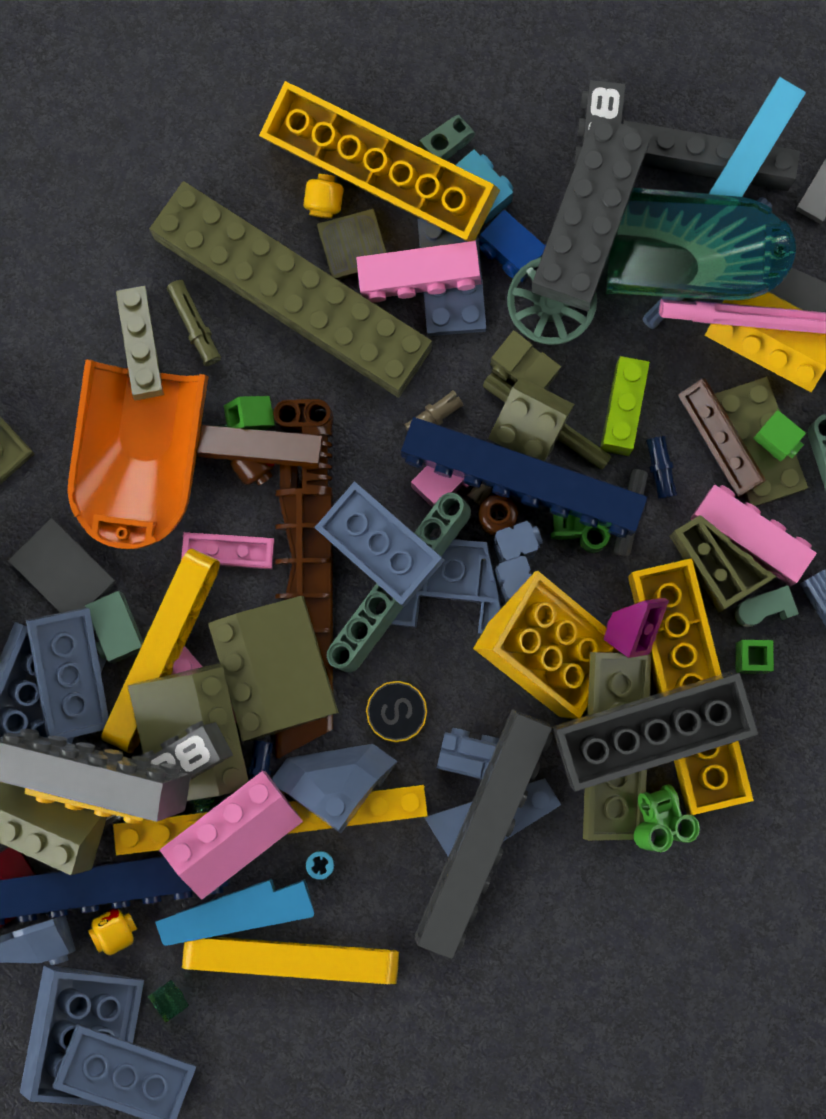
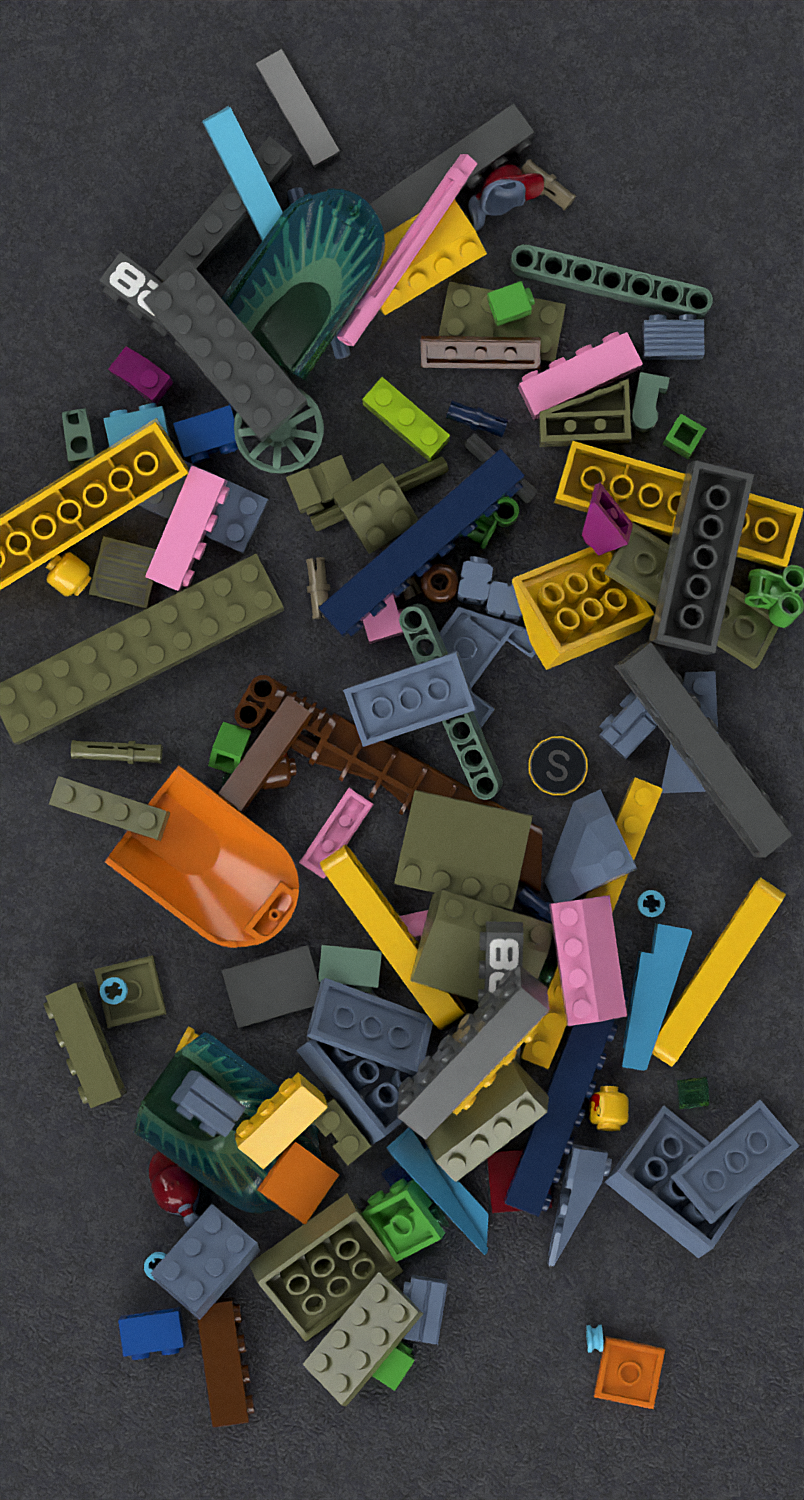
camera: 60 degrees left, 5 degrees up
none -> magenta slope [108,346,173,405]

